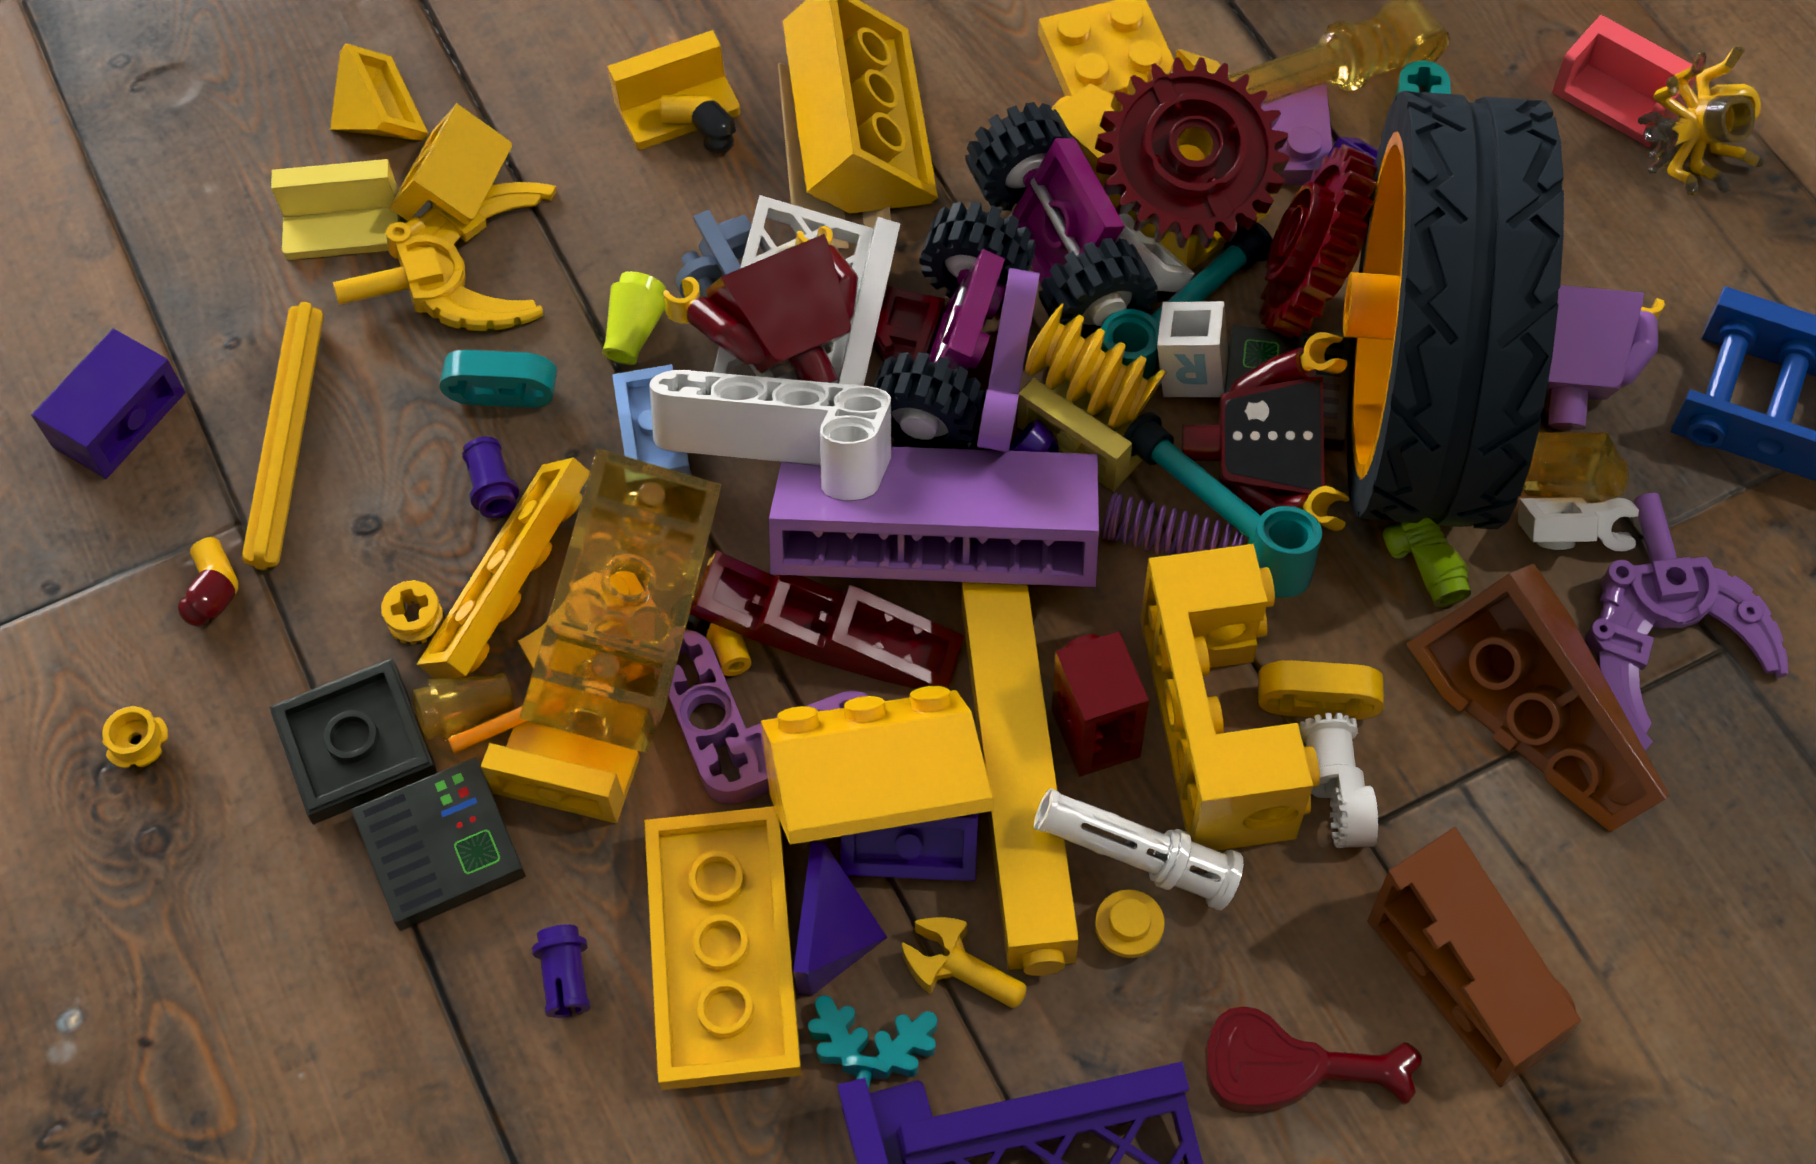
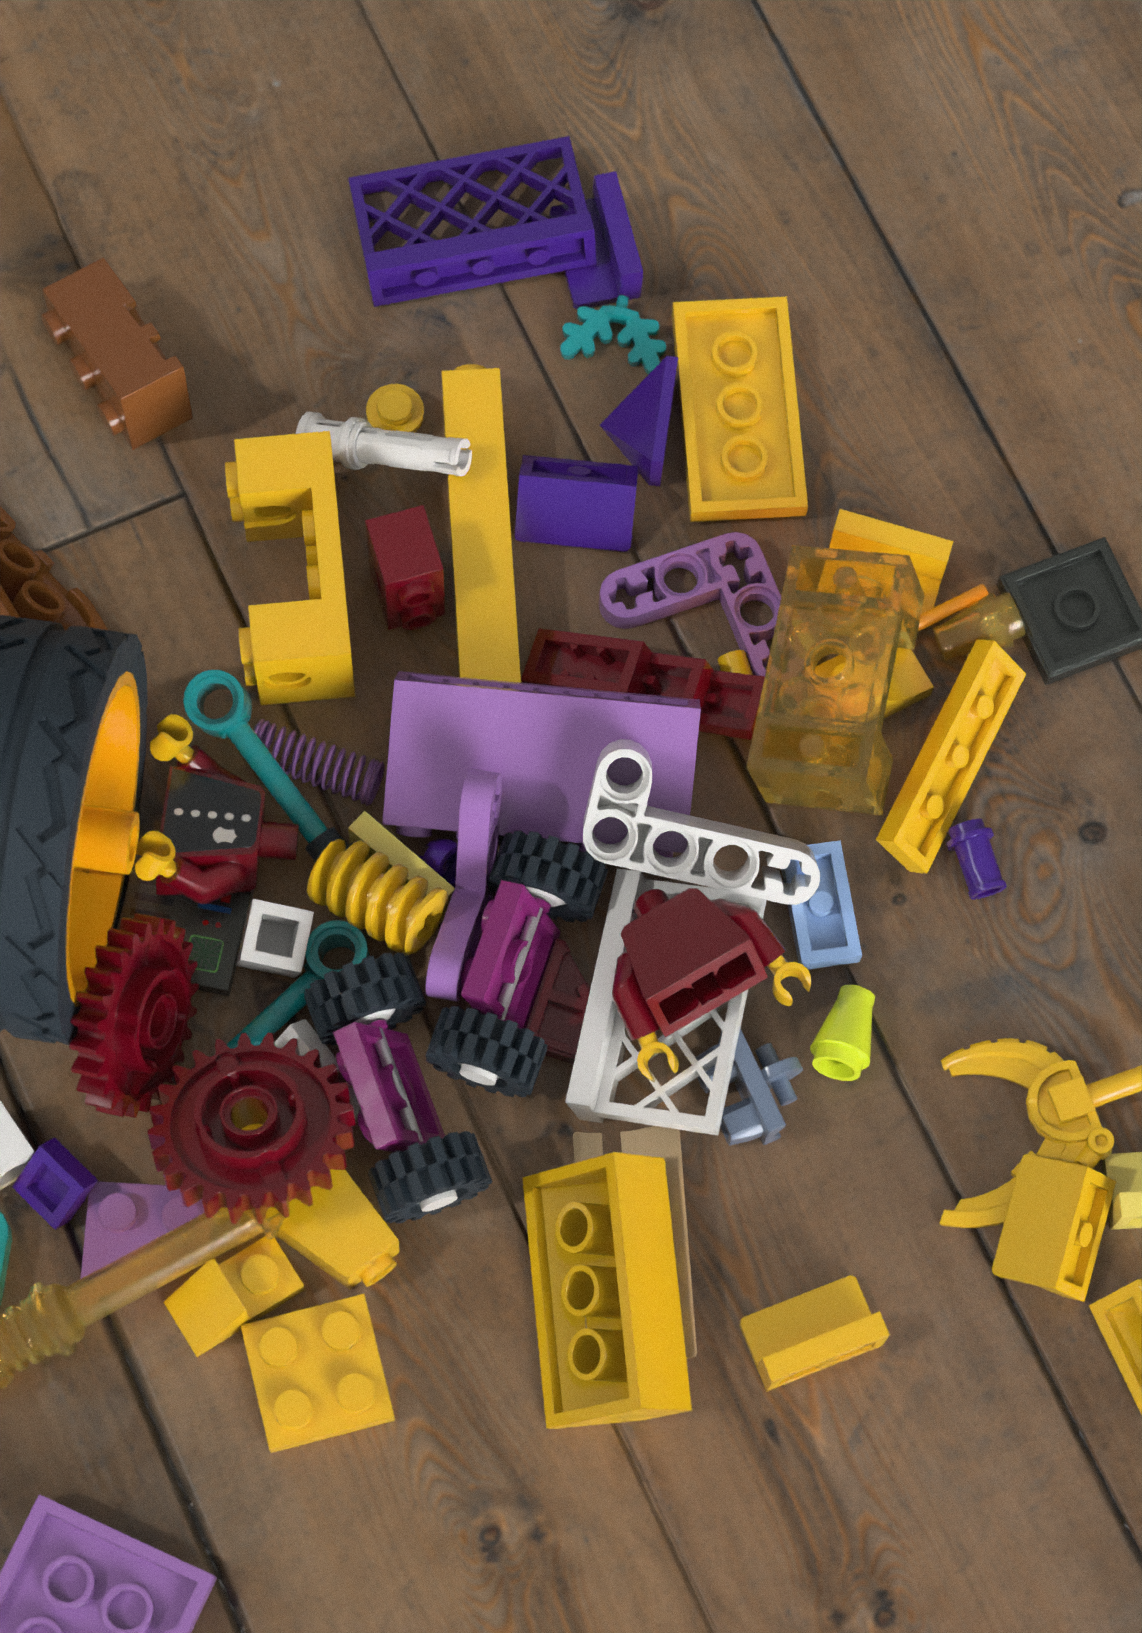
camera: 175 degrees right, 10 degrees up
pearl dark grey tile [351,757,526,931] -> none
yellow bush [381,580,444,645] -> none
teal beam [440,350,557,408] -> none
dark purple pin [532,924,591,1018] -> none
black arm [660,94,736,153] -> none
yellow slope [761,686,994,845] -> none
yellow bar [902,917,1027,1008] -> none
dark red piece [1205,1007,1422,1113] -> none
yellow beam [1258,660,1384,720] -> none
white connector [1299,713,1378,848] -> none

